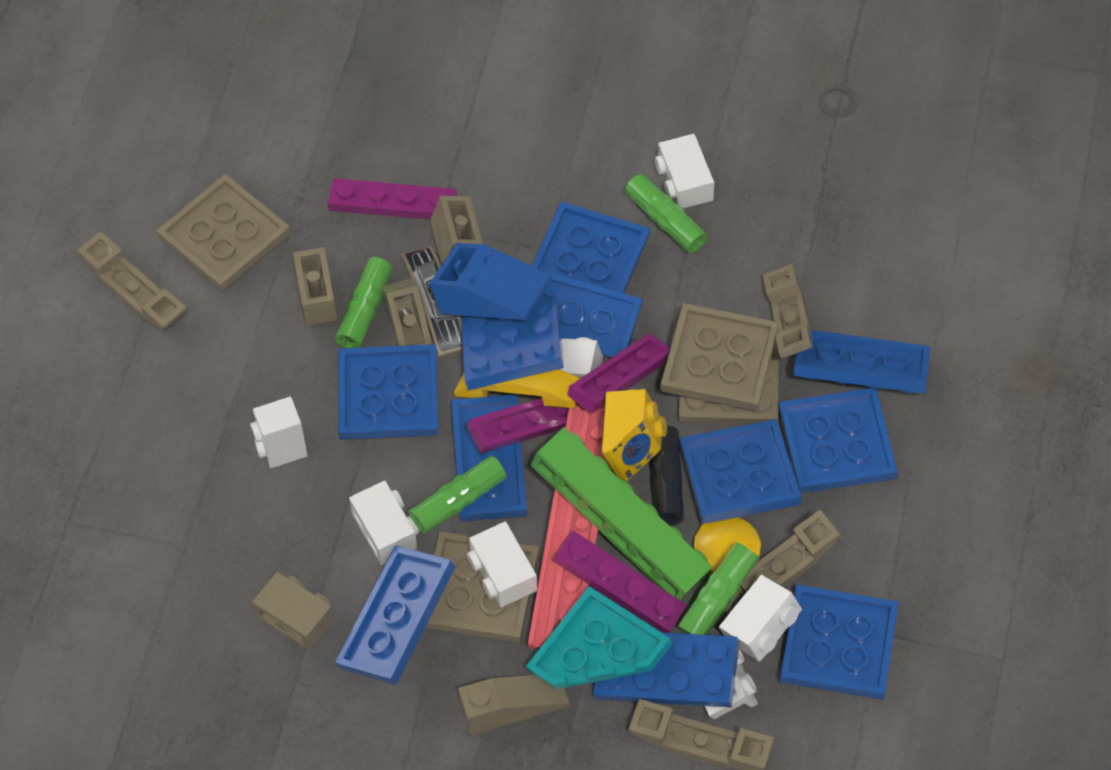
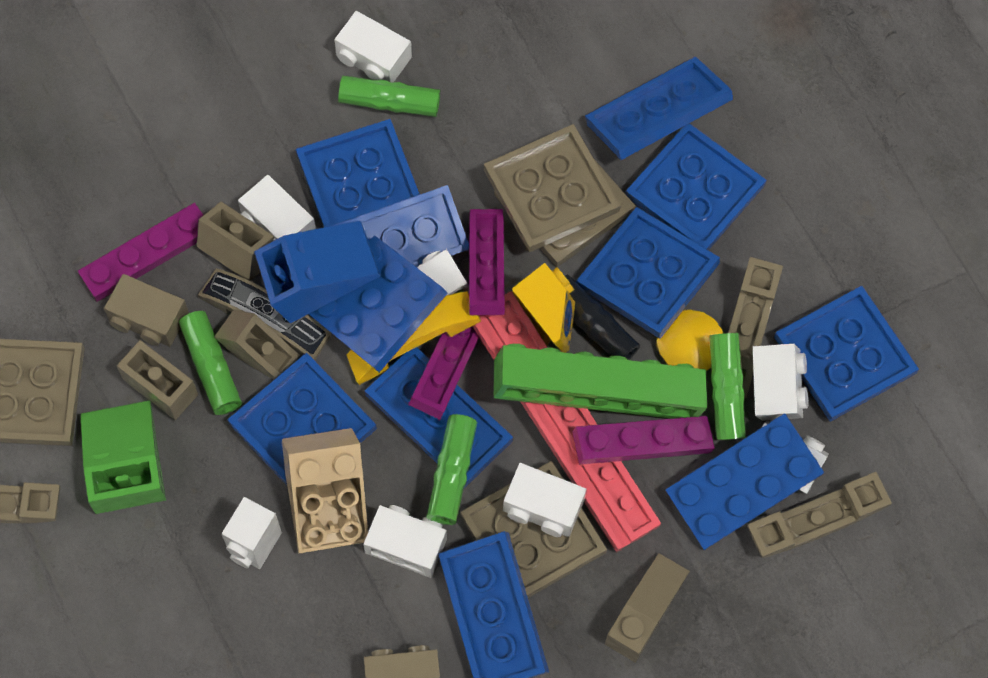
camera: 45 degrees left, 10 degrees up
teal plate [526,586,673,690] -> none
dark tan slope [763,264,813,359] -> none
none -> bright green slope [81,400,166,514]
none -> dark tan brick [104,274,189,347]
none -> white brick [238,175,316,240]
none -> tan slope [282,428,368,553]

